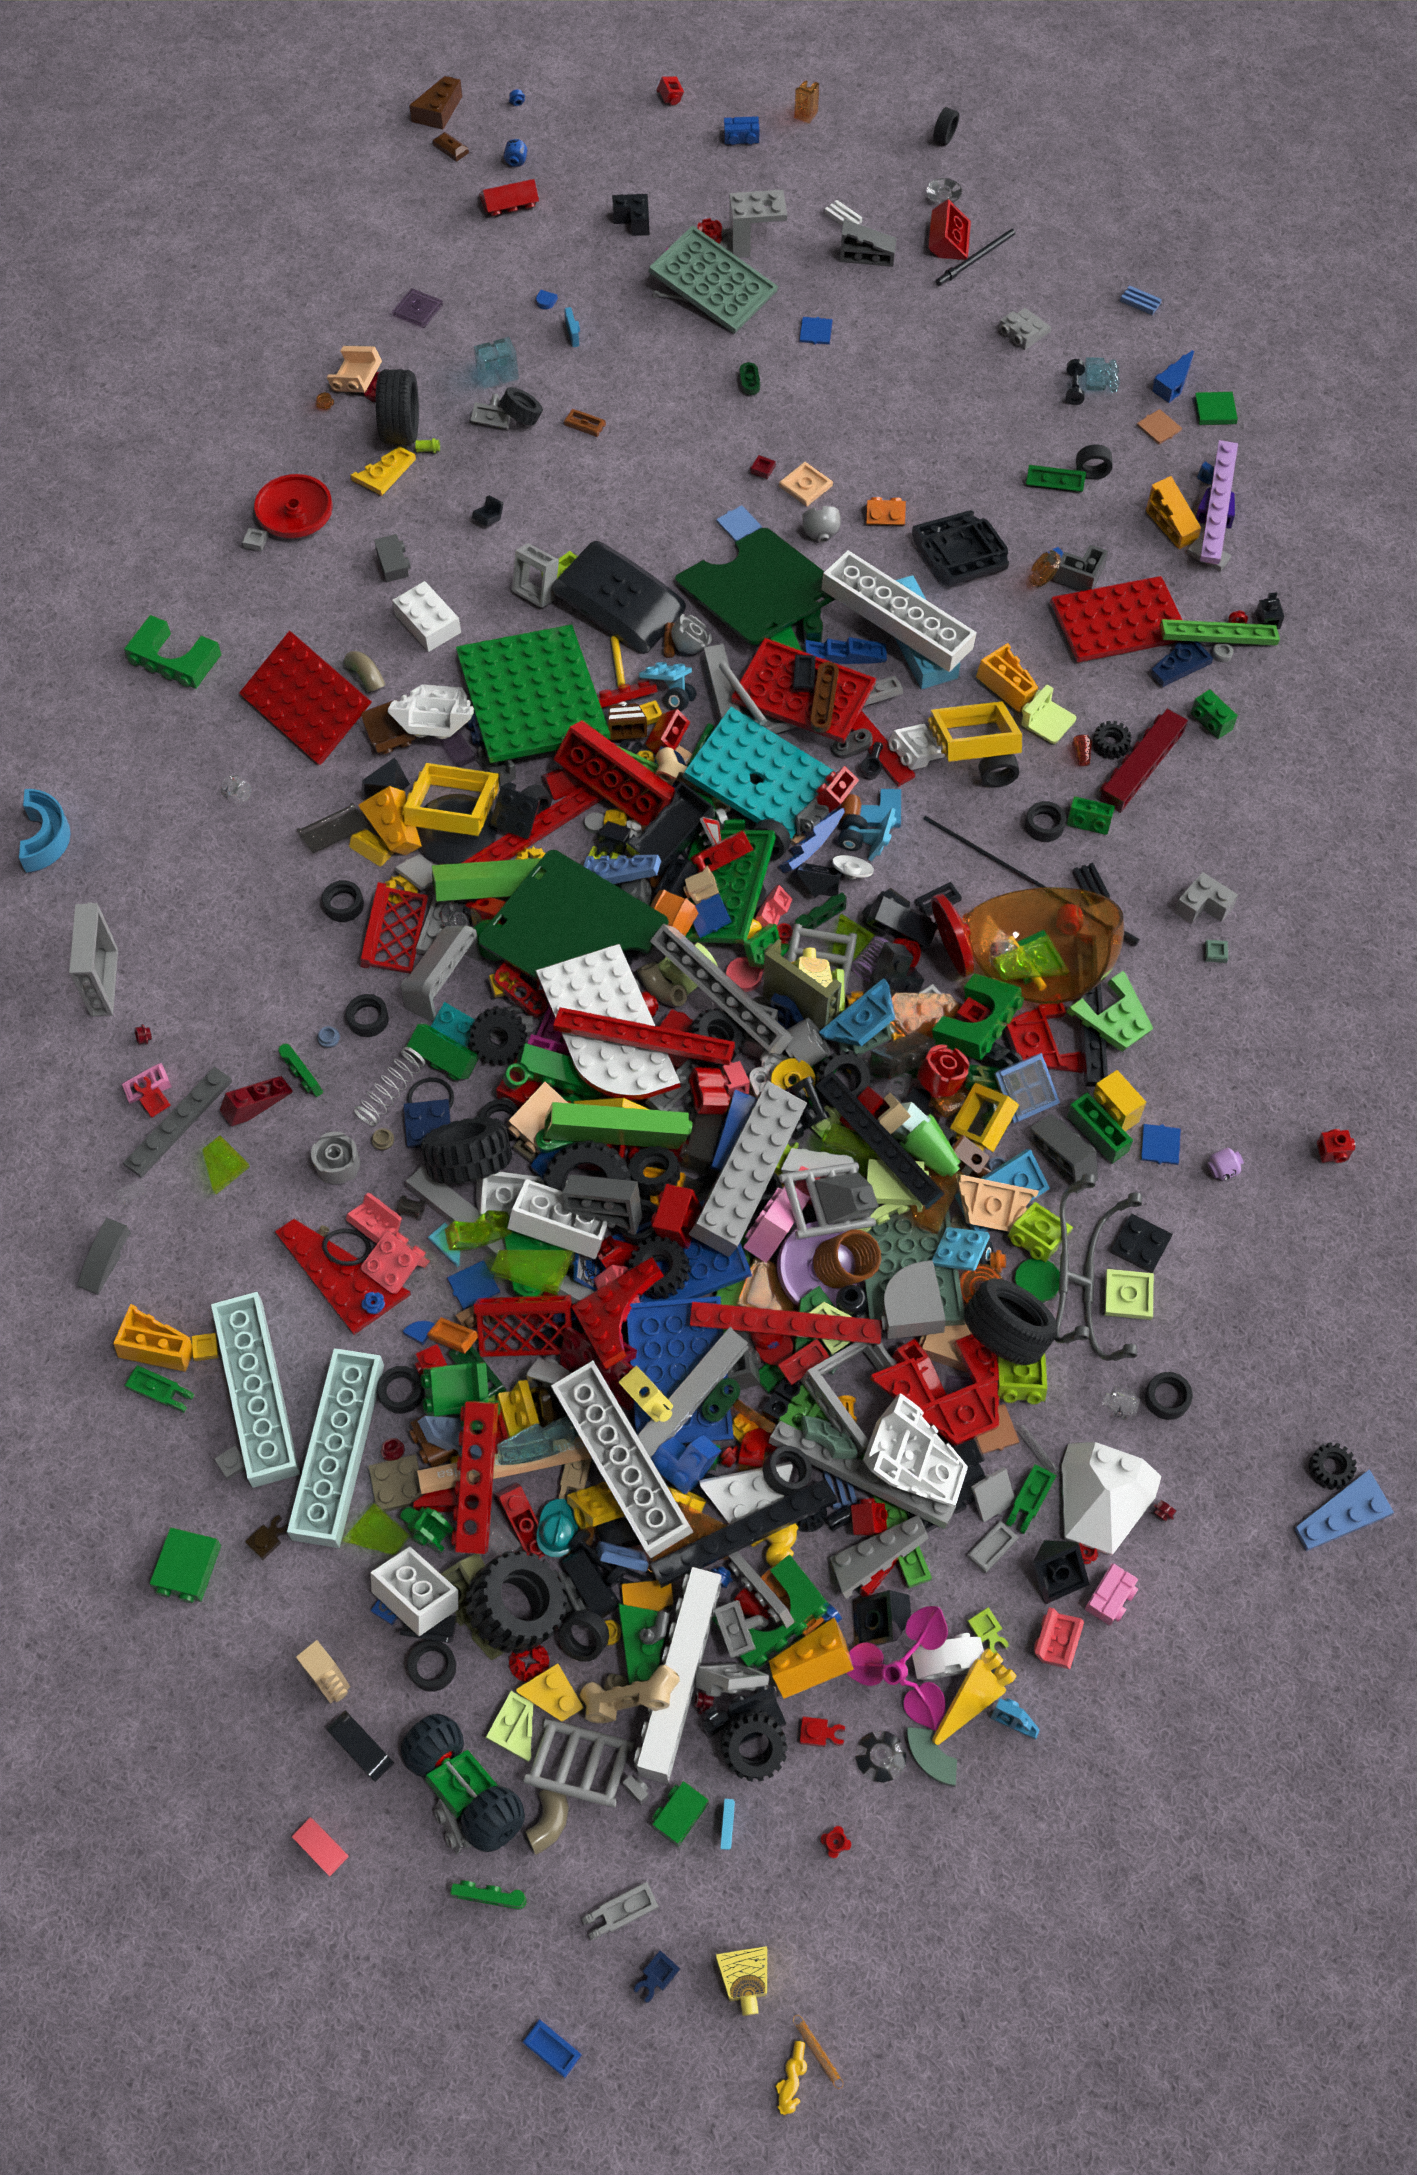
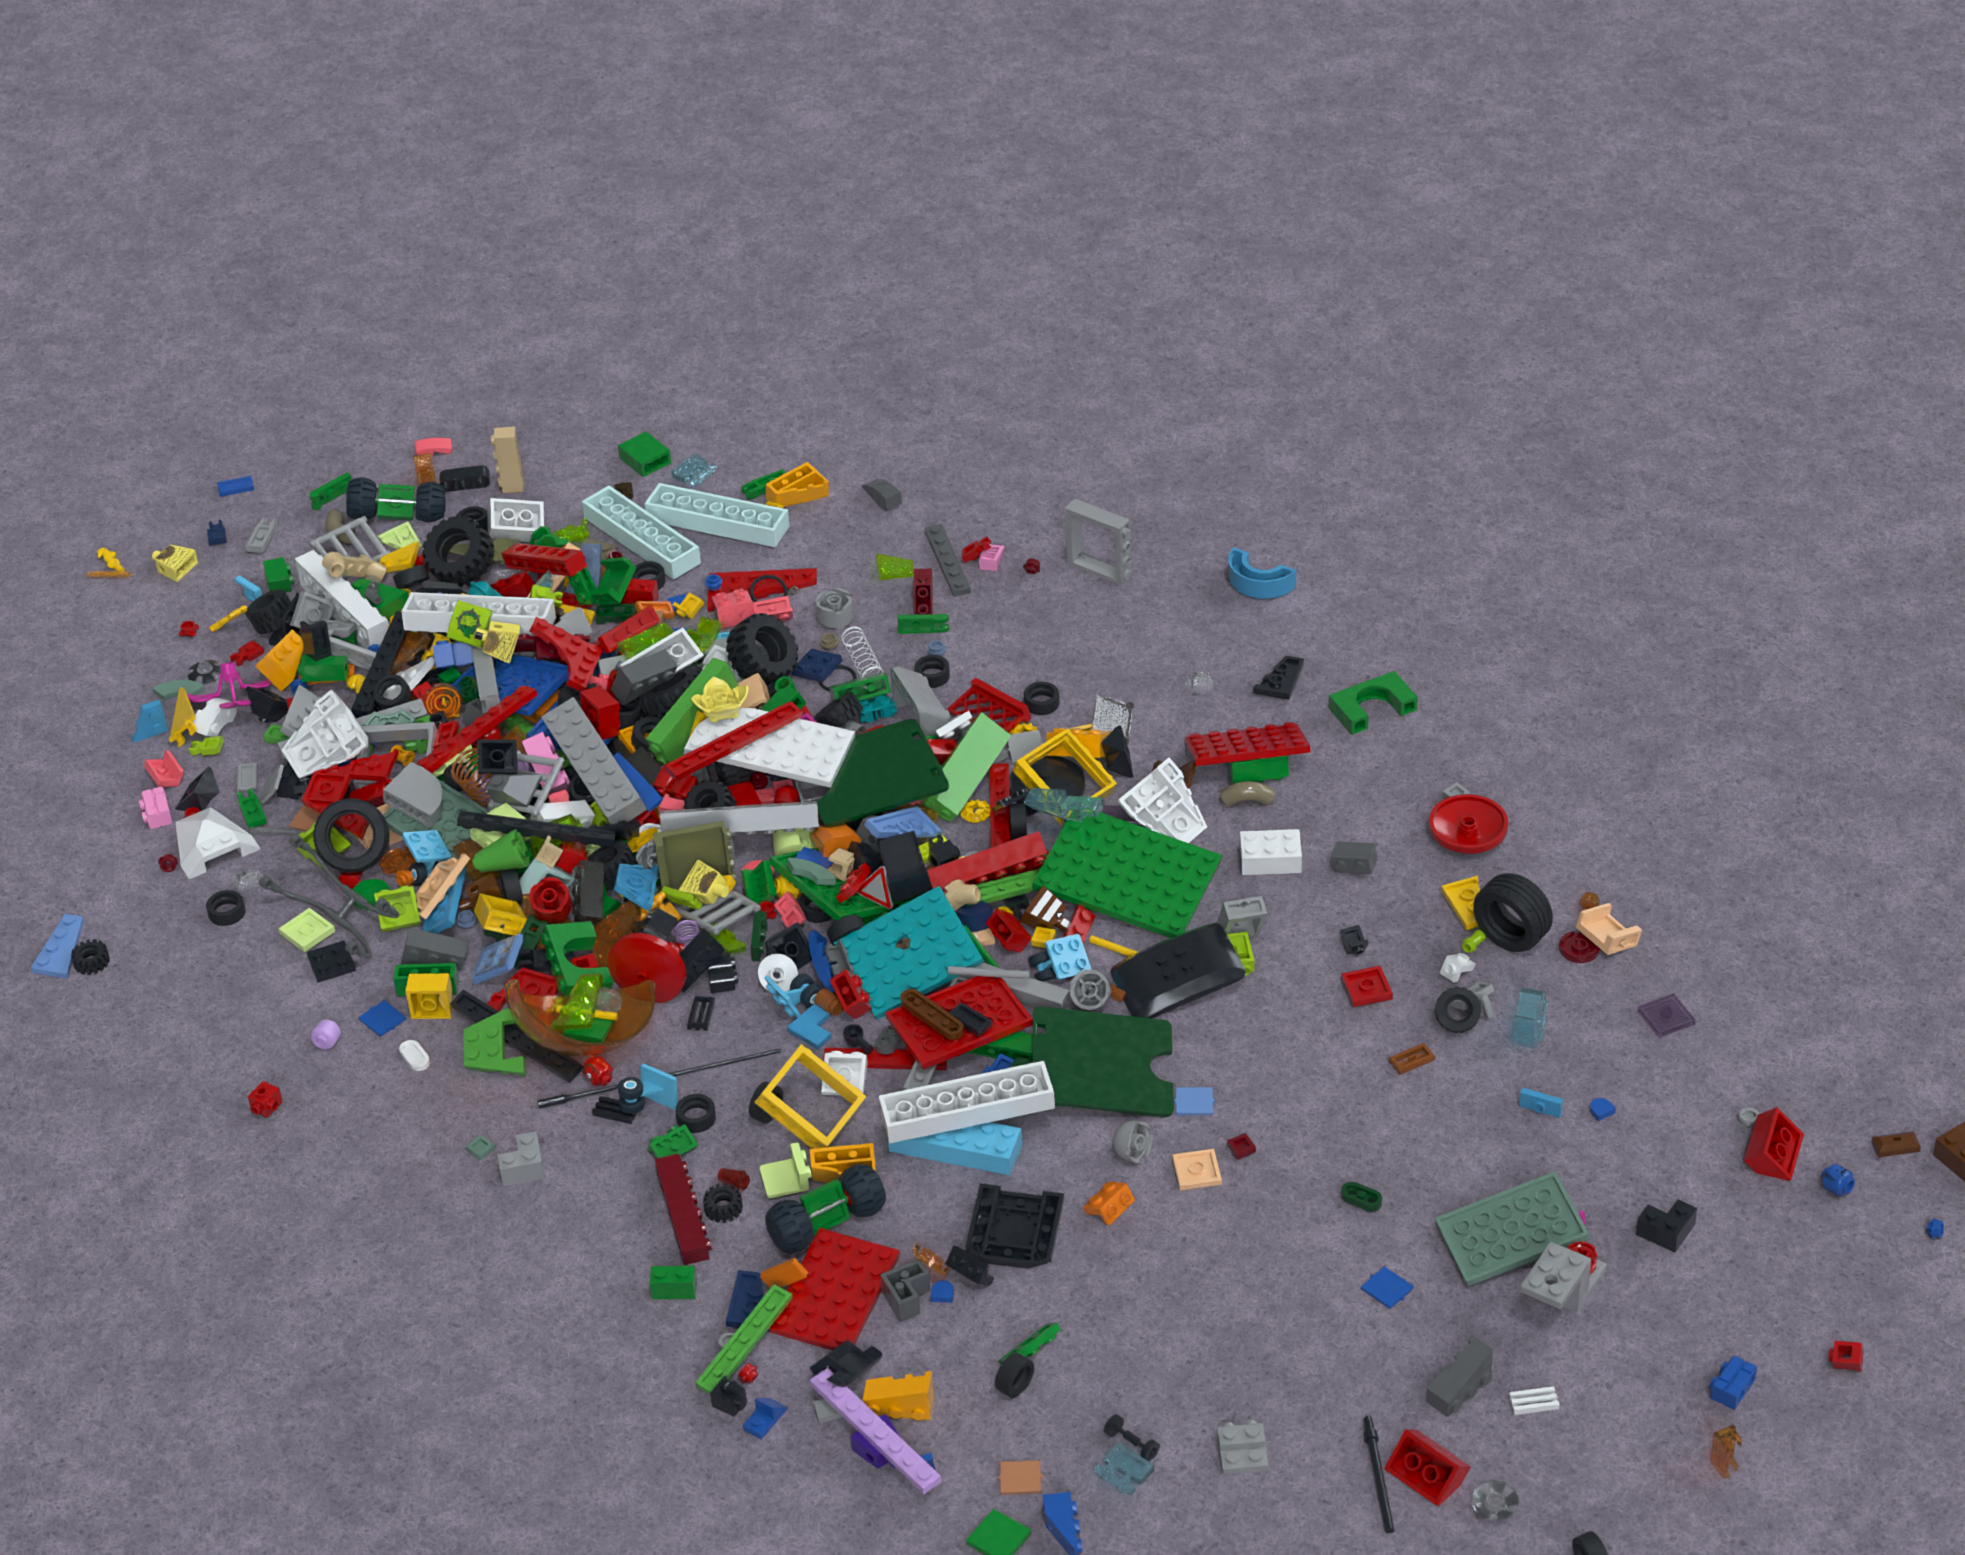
camera: 130 degrees right, 20 degrees down
none -> yellow animal [209,605,247,632]
none -> black panel [300,620,332,661]
none -> white tile [399,1040,430,1071]
none -> clear orange arch [413,453,437,485]
none -> lime slope [447,600,493,648]
none -> black slope [477,740,518,774]
none -> lime plate [530,585,563,607]
none -> medium azure plate [618,1063,678,1114]
none -> clear light blue plate [671,454,717,487]
none -> yellow bracket [673,592,705,620]
none -> light yellow brick [691,676,748,722]
none -> blue slope [743,1398,788,1440]
none -> orange tile [760,1258,808,1288]
none -> black plate [765,1164,886,1253]
none -> sand green tile [787,858,836,885]
none -> black plate [810,1340,882,1387]
none -> white plate [935,711,972,739]
none -> black bracket [945,1246,995,1285]
none -> clear light blue slope [1024,788,1105,822]
none -> black wing [1253,655,1304,700]
none -> red plate [1341,966,1393,1007]
none -> white bracket [1440,953,1475,983]
none -> light grey tile [1738,1108,1760,1128]

